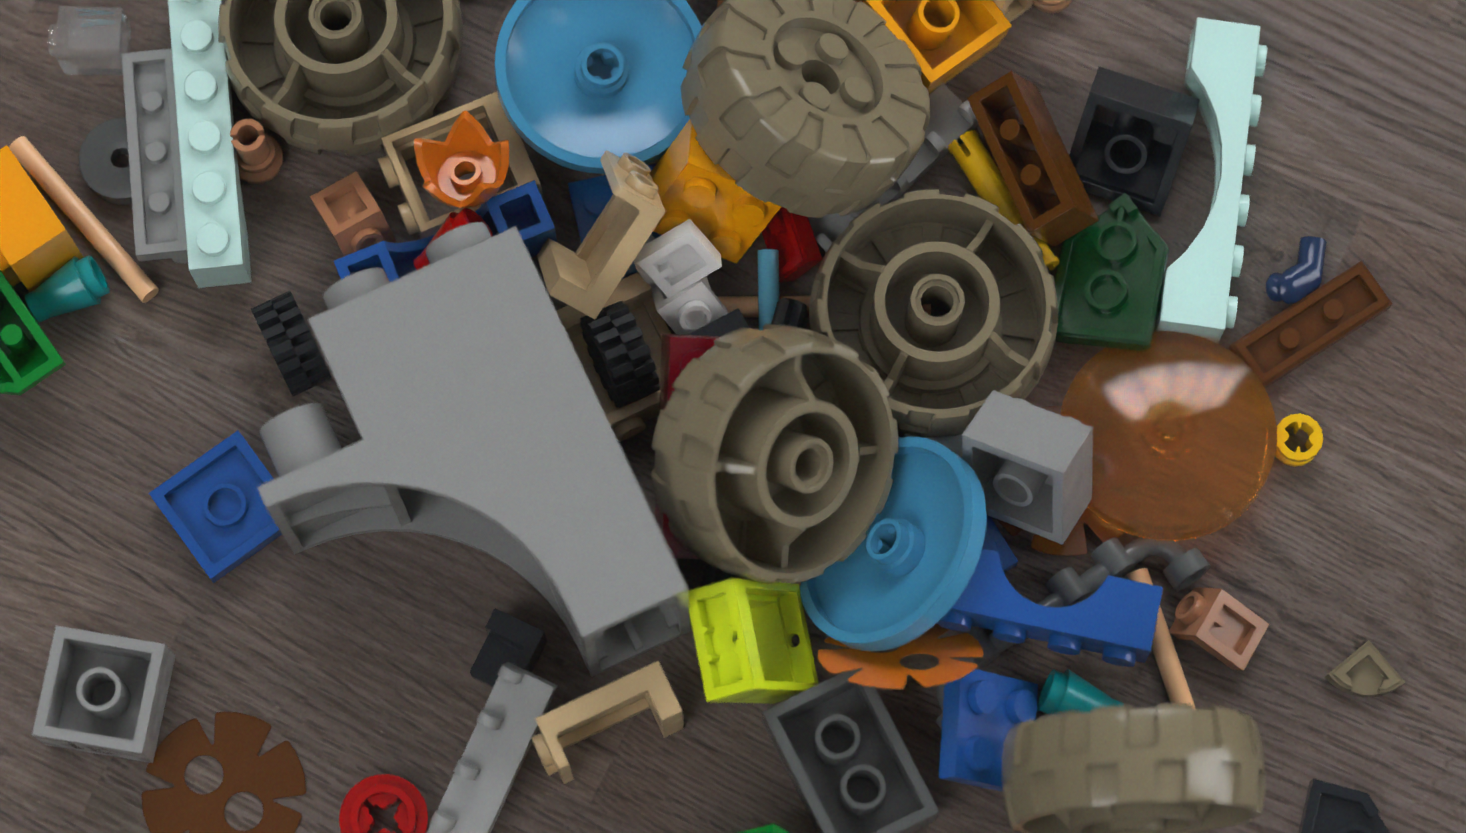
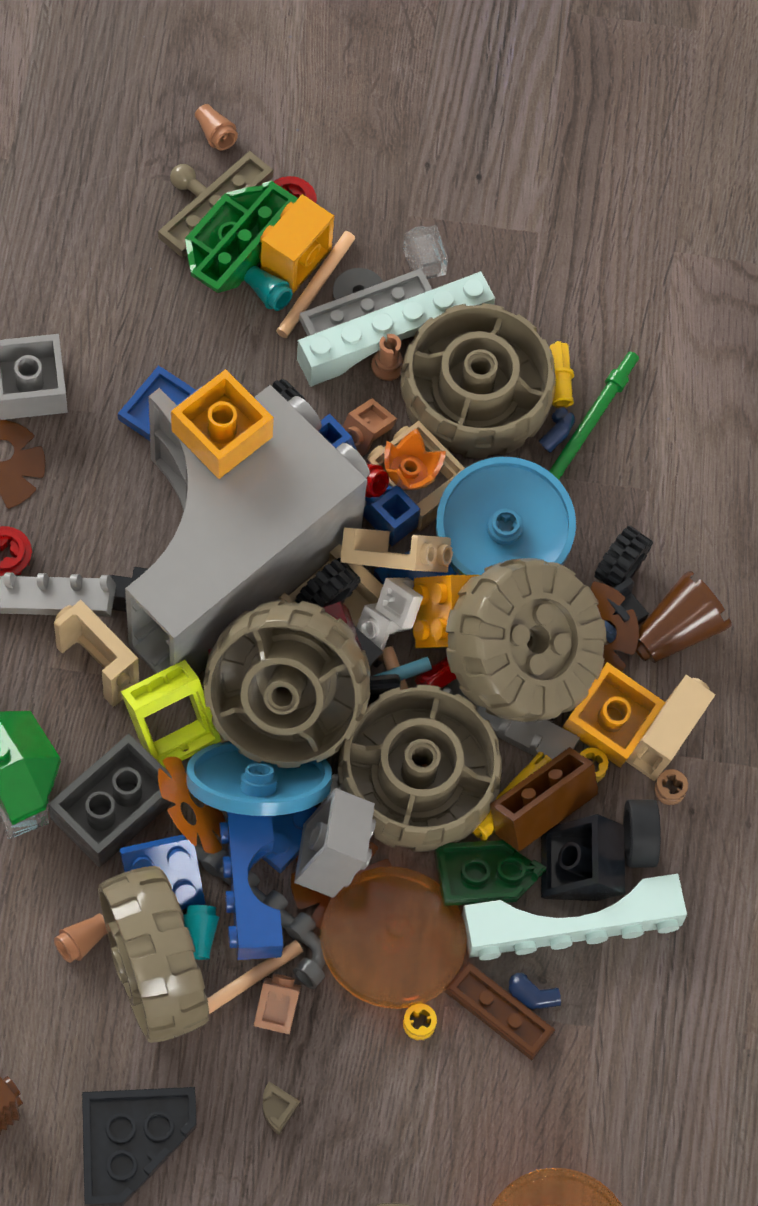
camera: 65 degrees right, 10 degrees down
none -> light orange brick [171,369,274,479]
none -> yellow bush [580,748,609,782]
none -> black tyre [623,799,661,868]

